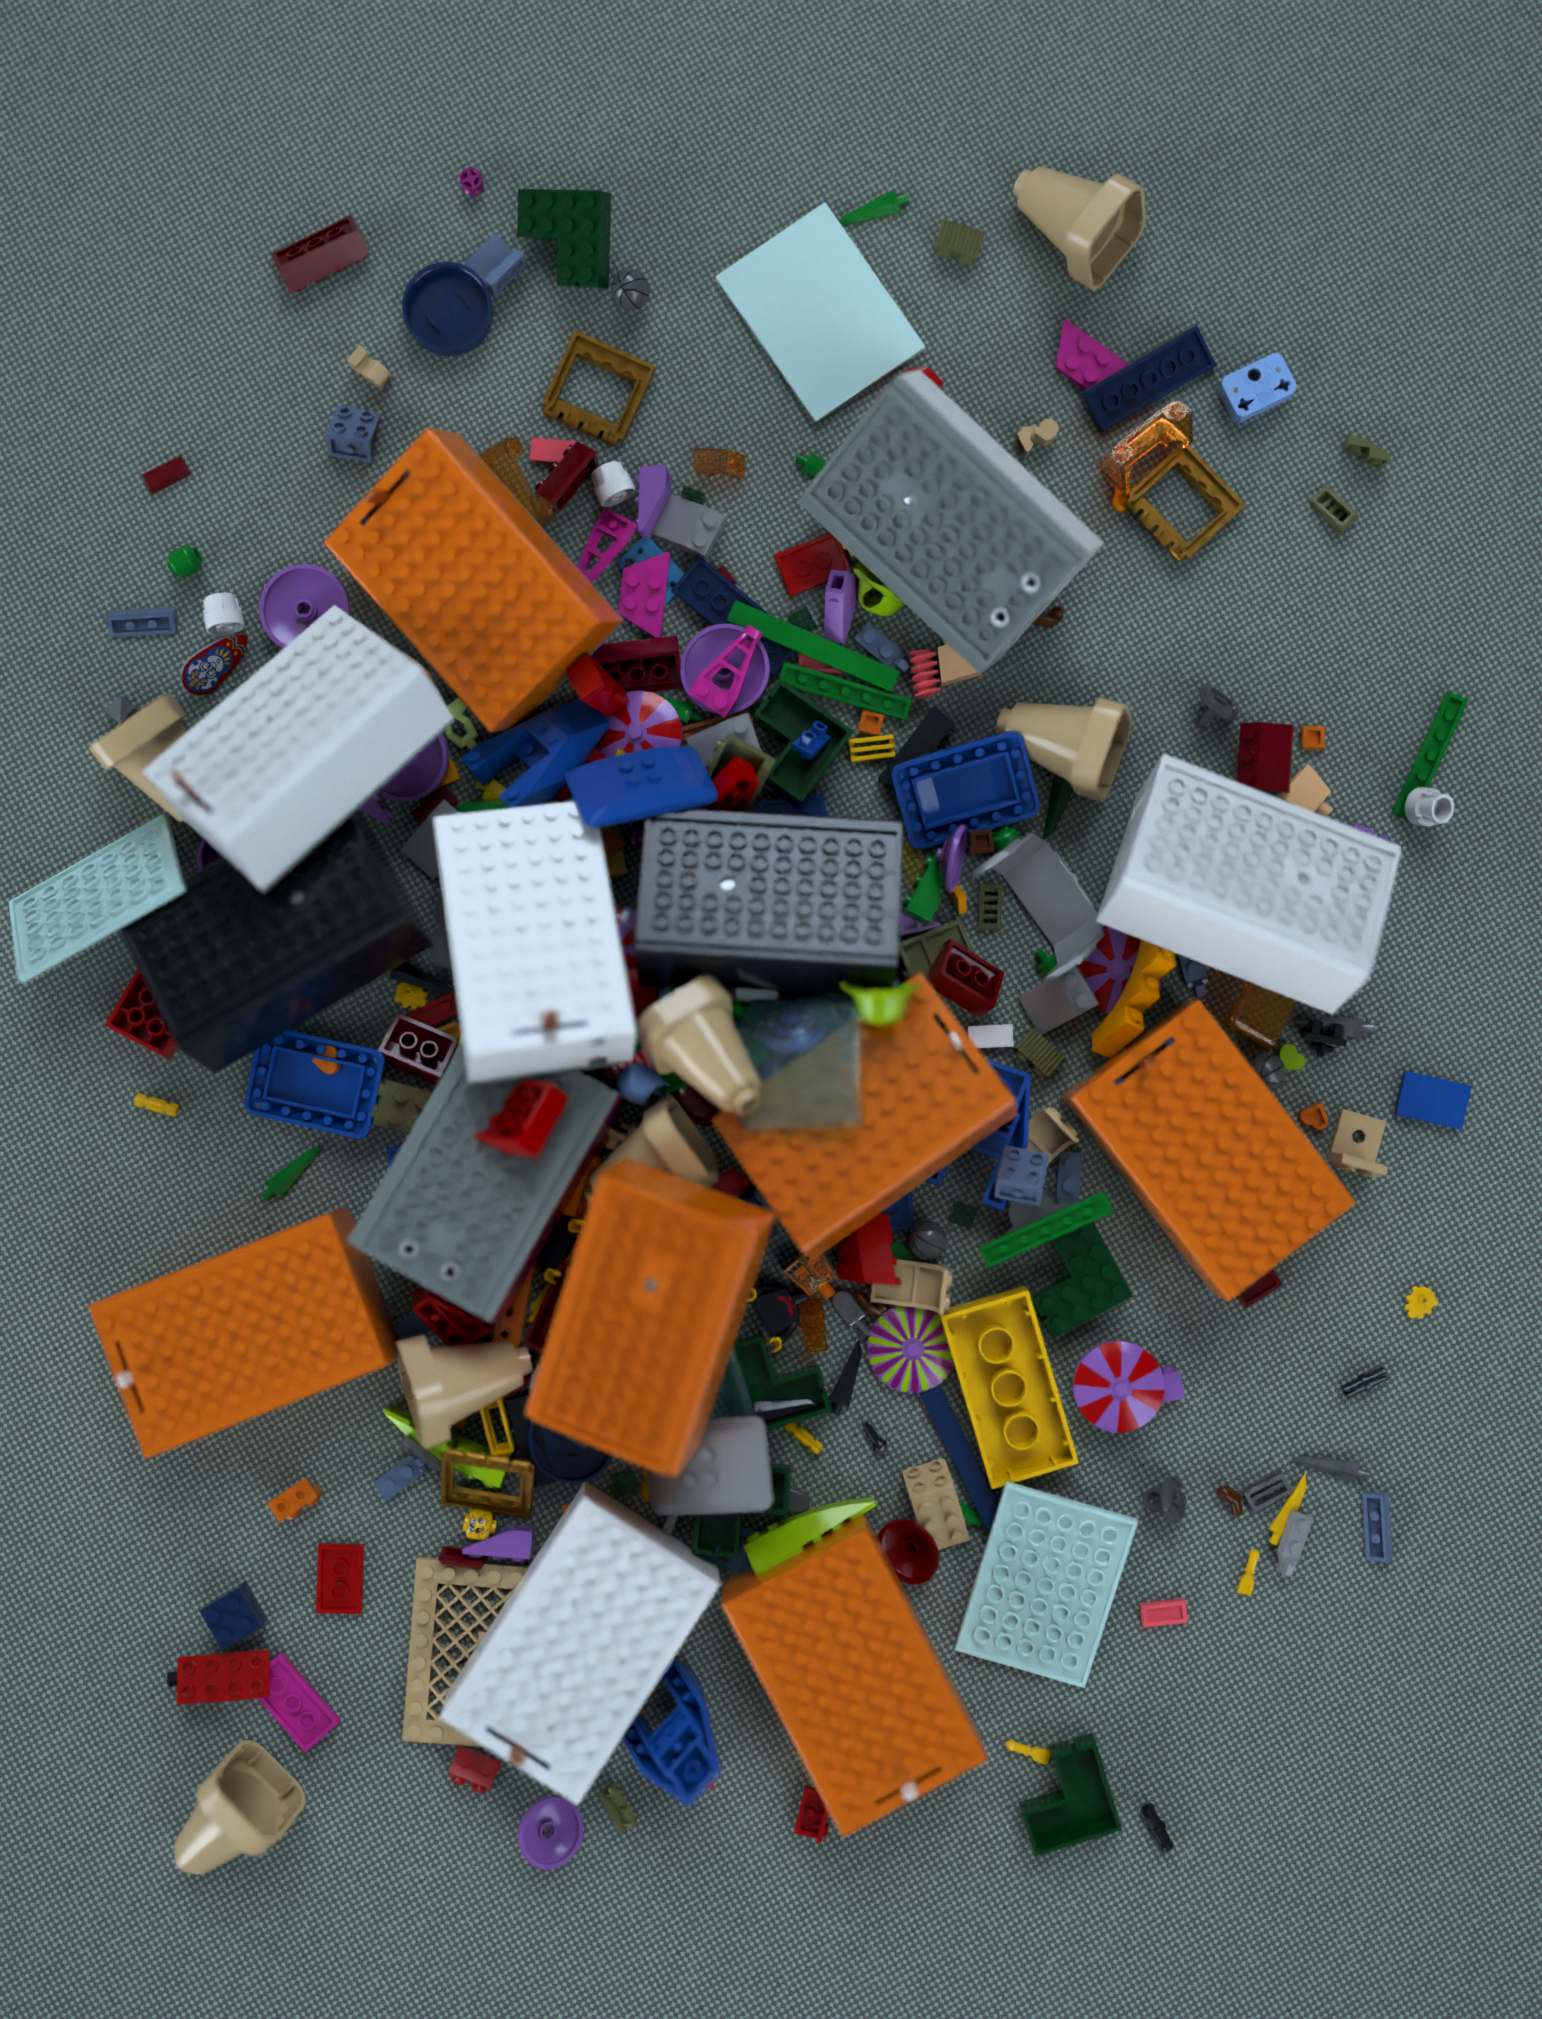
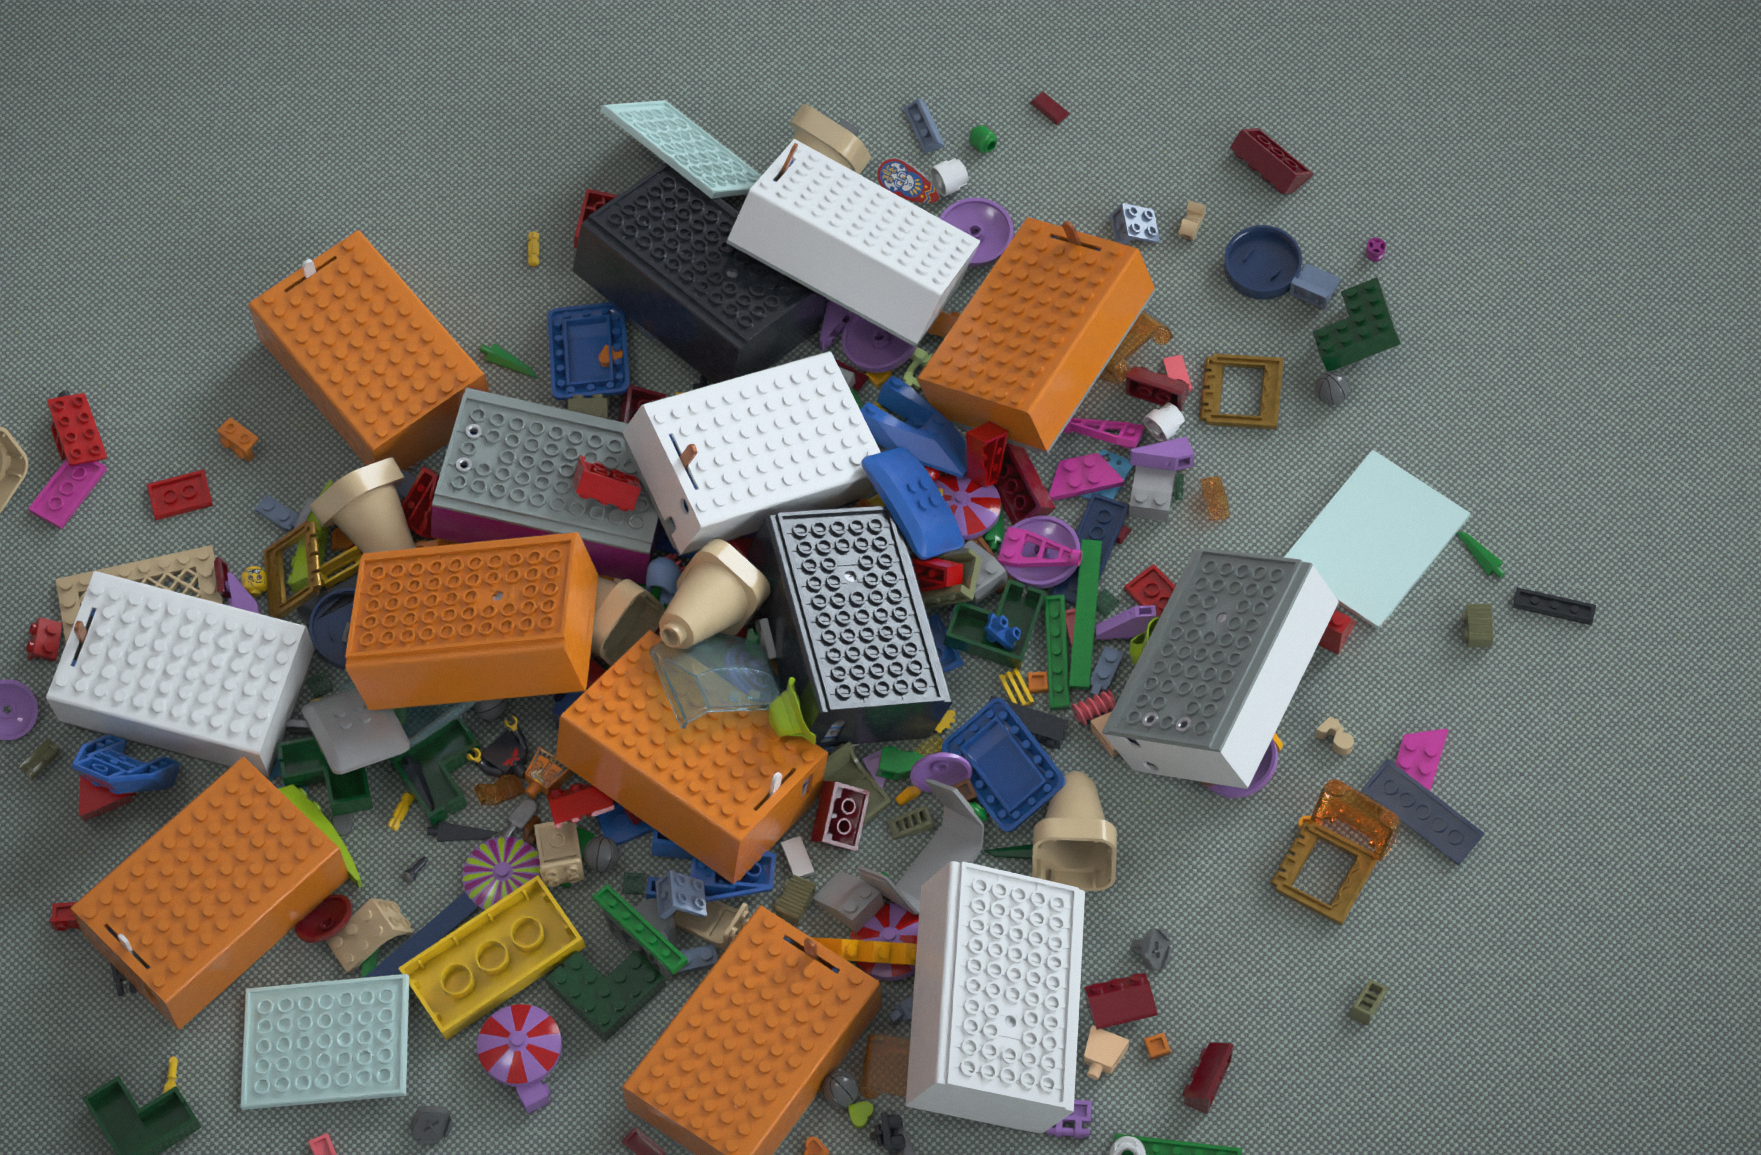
camera: 75 degrees right, 25 degrees down
dark blue brick [199,1581,268,1651] -> none
tan cone [1013,166,1146,290] -> none
reddish brown arm [1032,606,1064,628] -> none
light blue axle [1217,353,1297,424] -> none
olive slope [1341,435,1391,468] -> none
none -> dark red slope [1182,1042,1234,1114]
none -> black tile [1512,587,1596,625]

